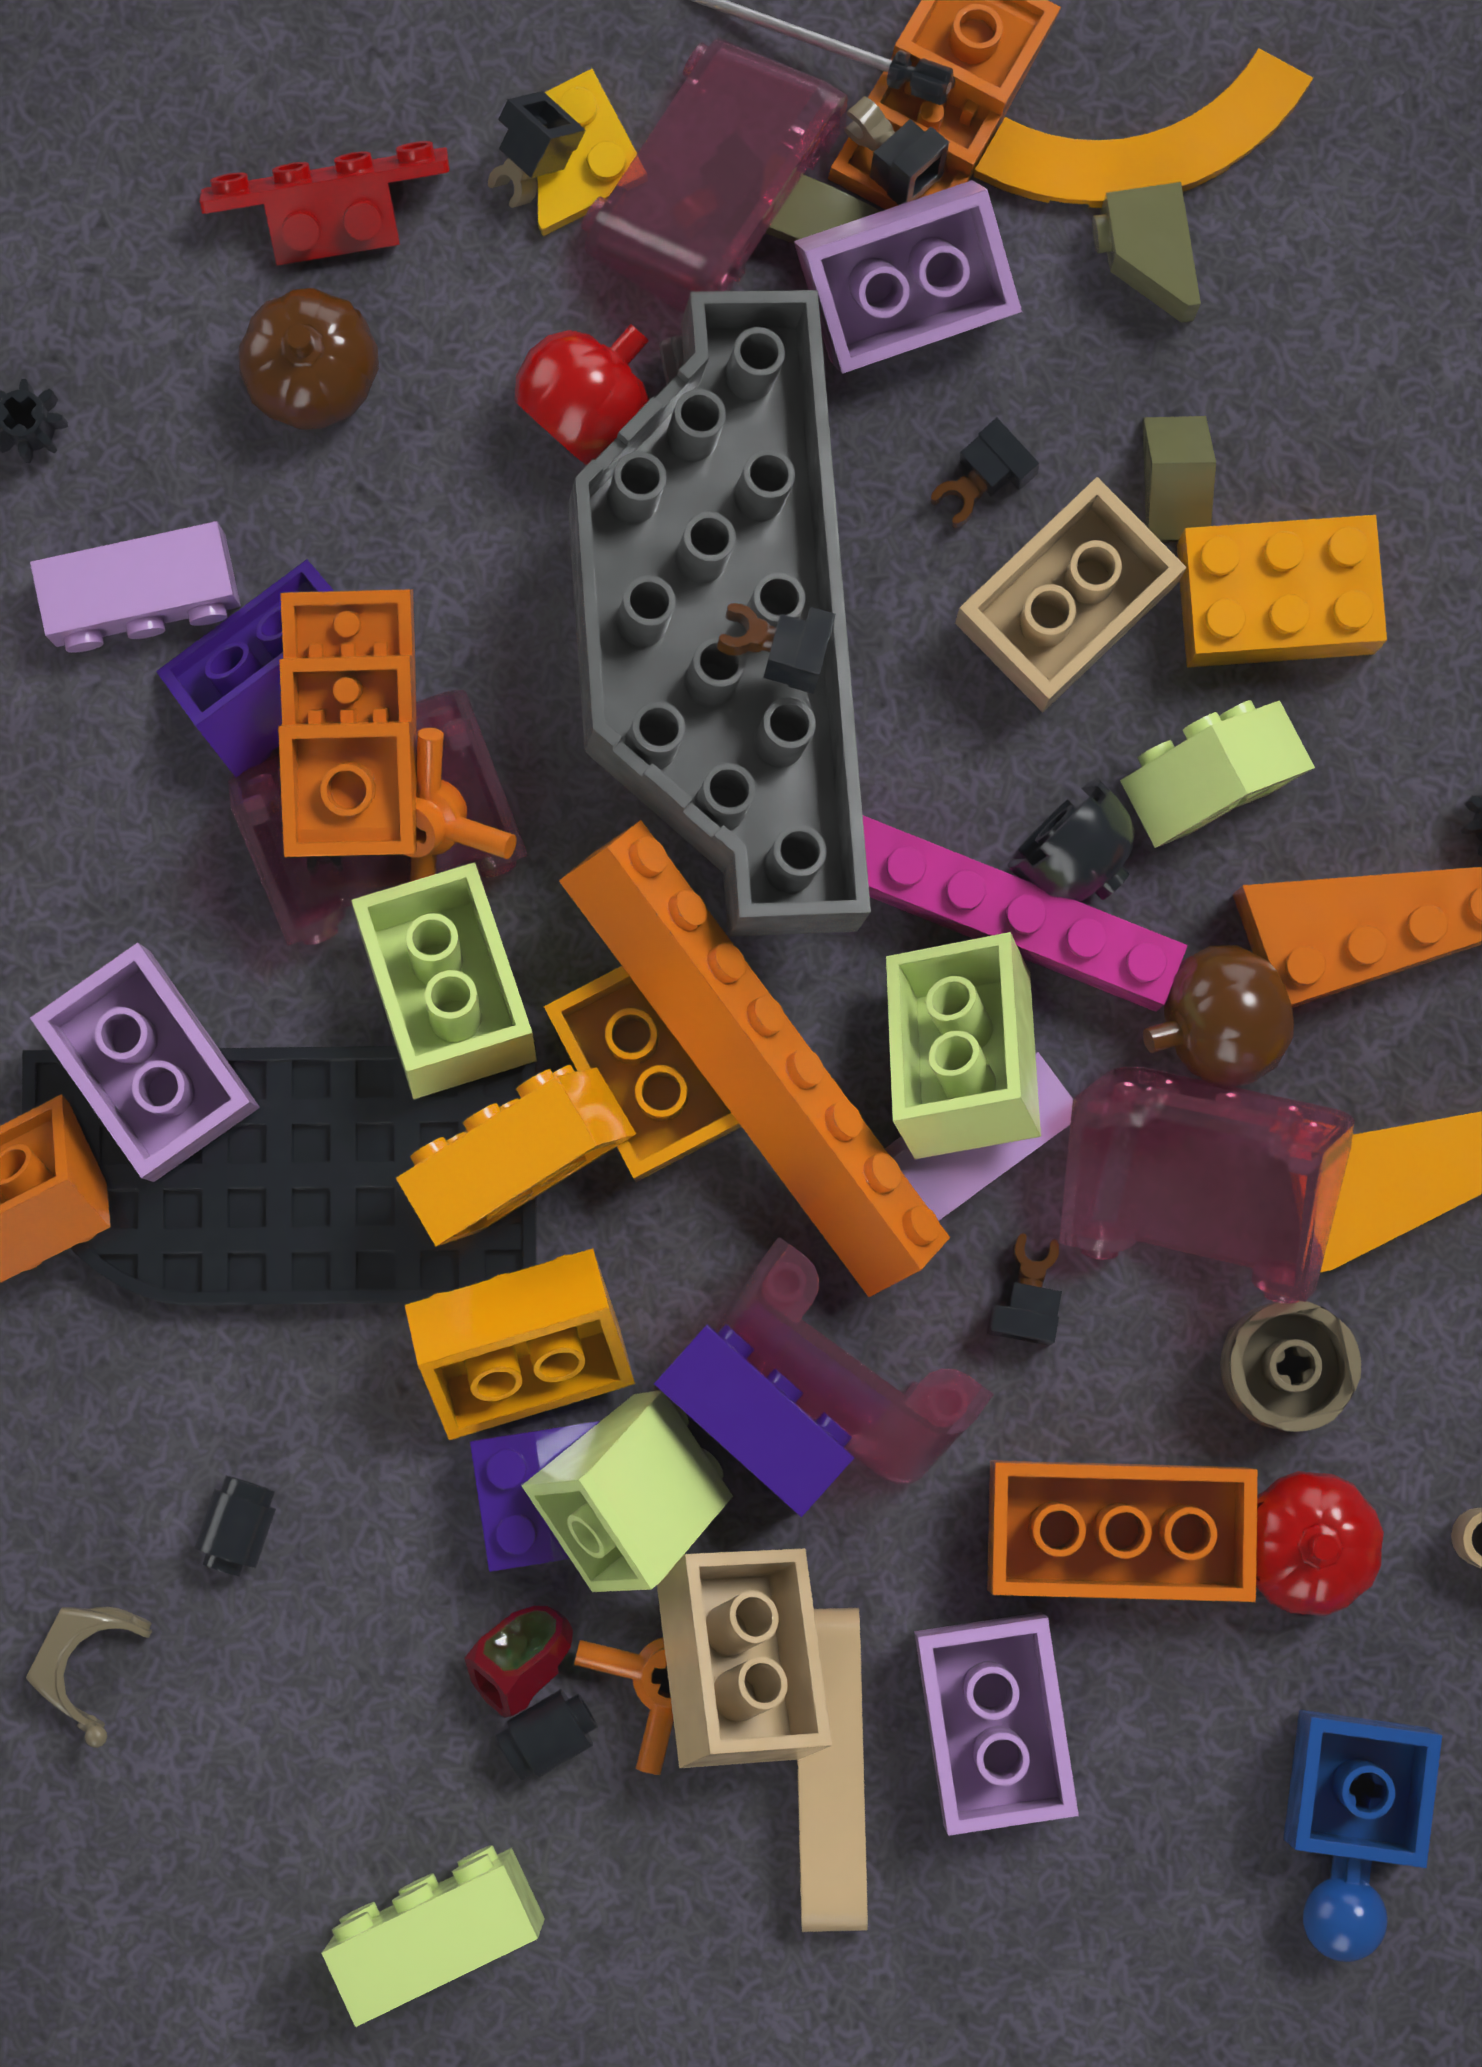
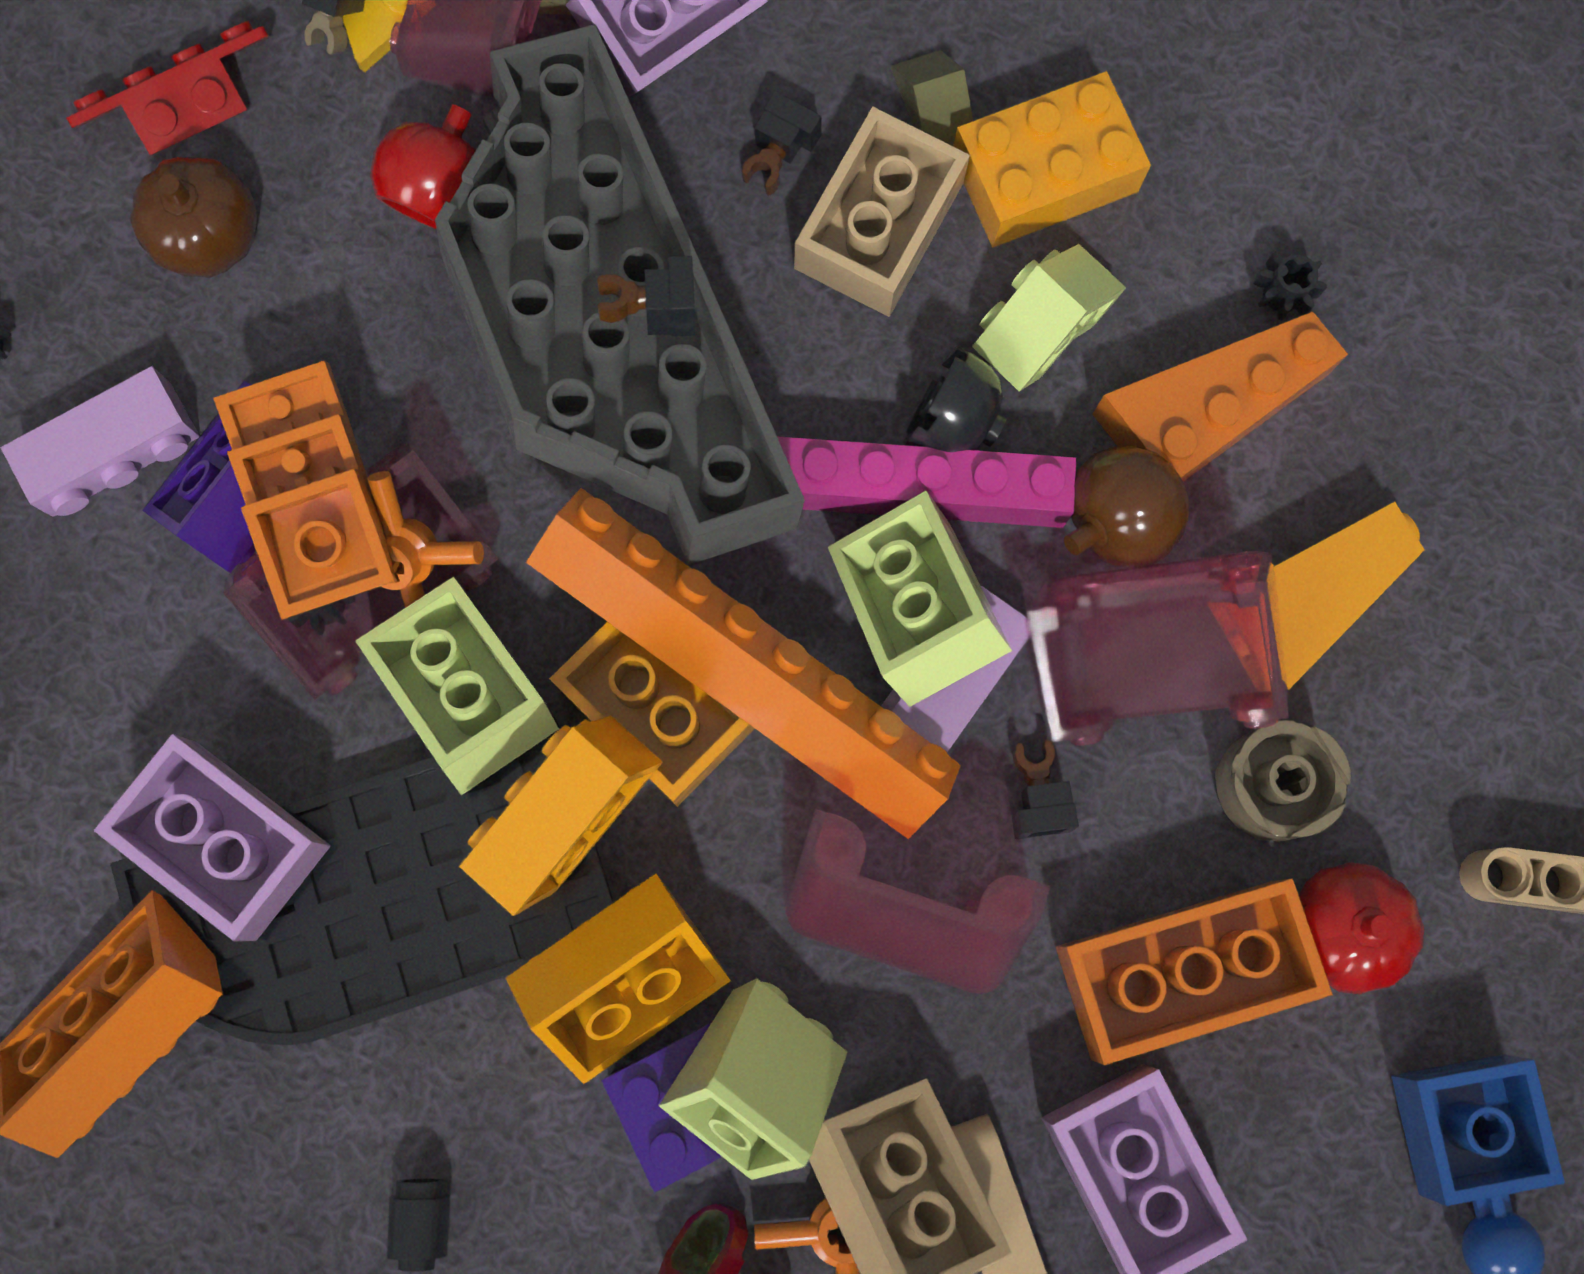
camera: 20 degrees left, 5 degrees down
dark purple slope [654,1324,854,1517] -> none

